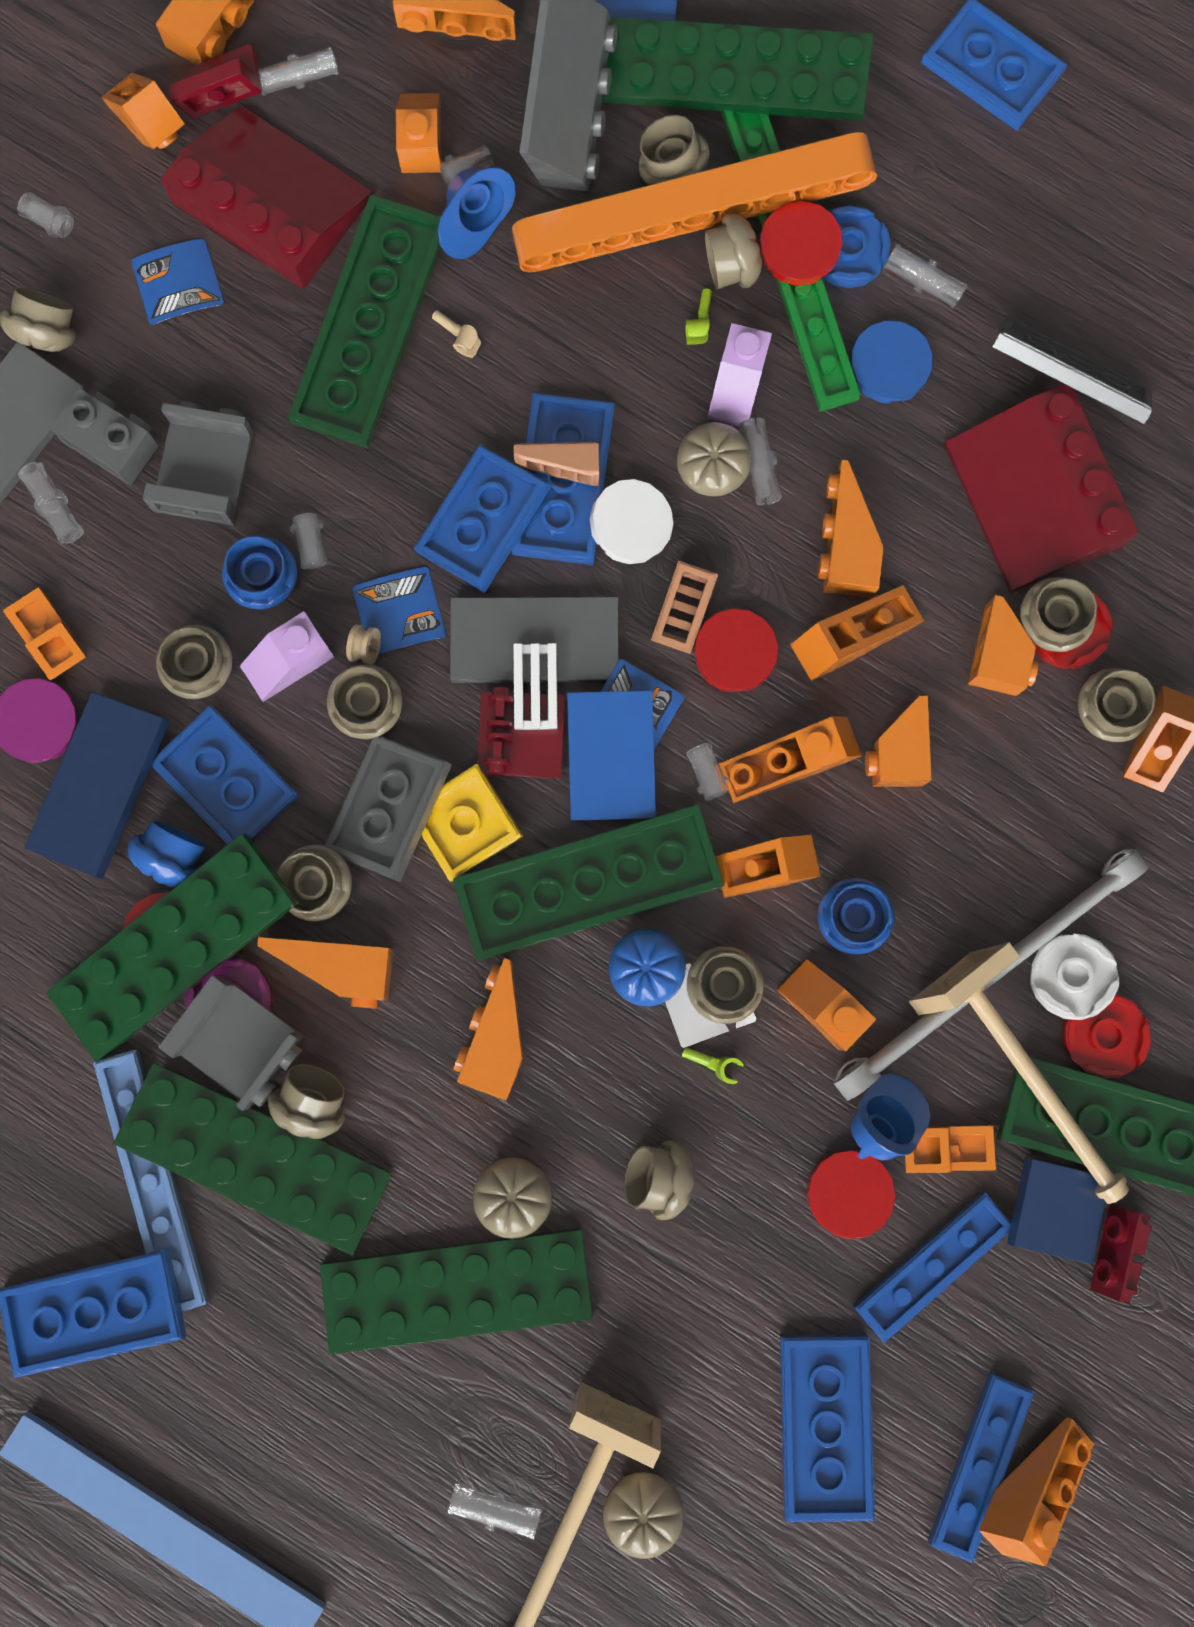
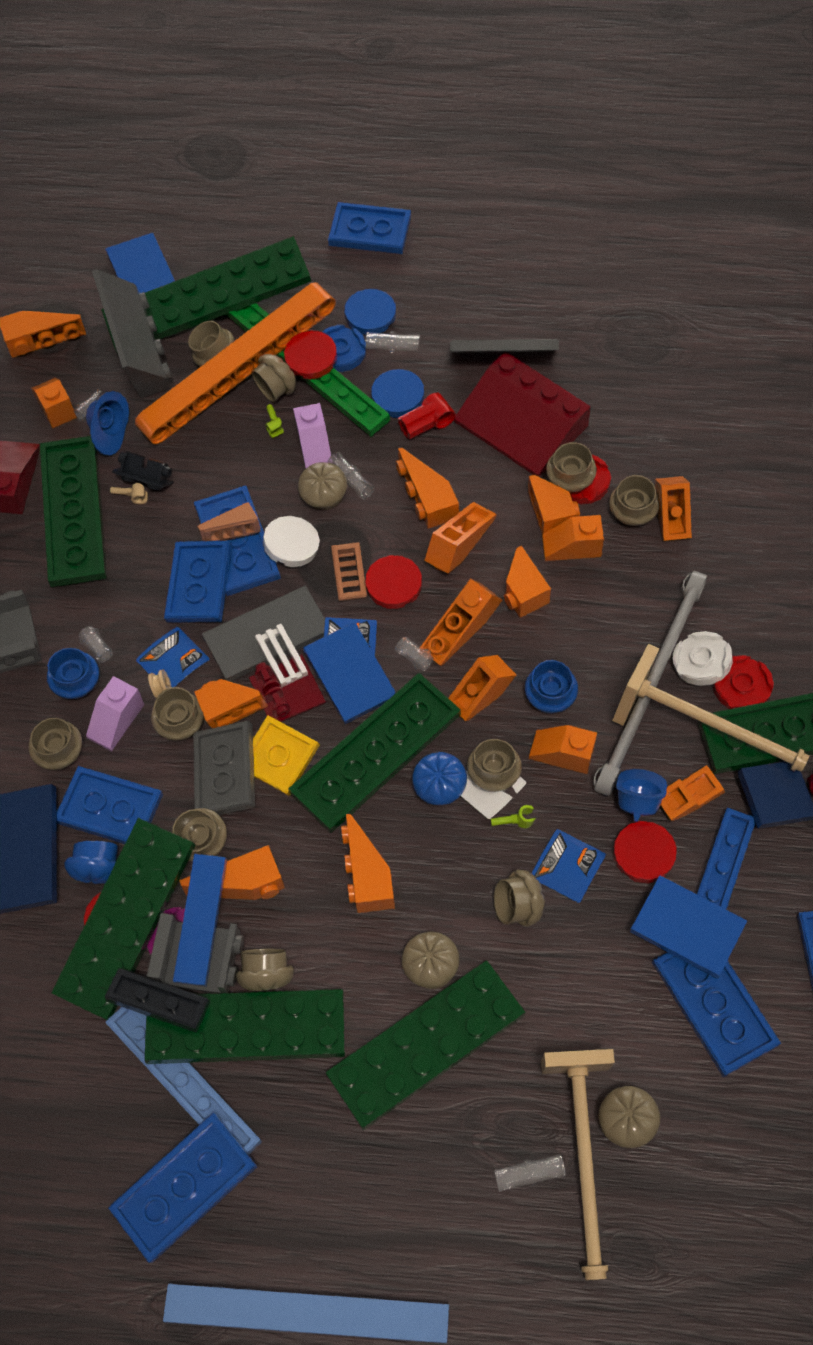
camera: 20 degrees left, 20 degrees down
none -> black tile [105,968,210,1033]
none -> black hinge [112,451,174,490]
none -> blue tile [173,854,227,987]
none -> orange slope [194,679,268,728]
none -> blue tile [344,289,396,335]
none -> red piece [398,392,456,439]
none -> blue sticker [532,829,606,903]
none -> orange slope [542,515,604,561]
none -> blue tile [630,875,747,979]

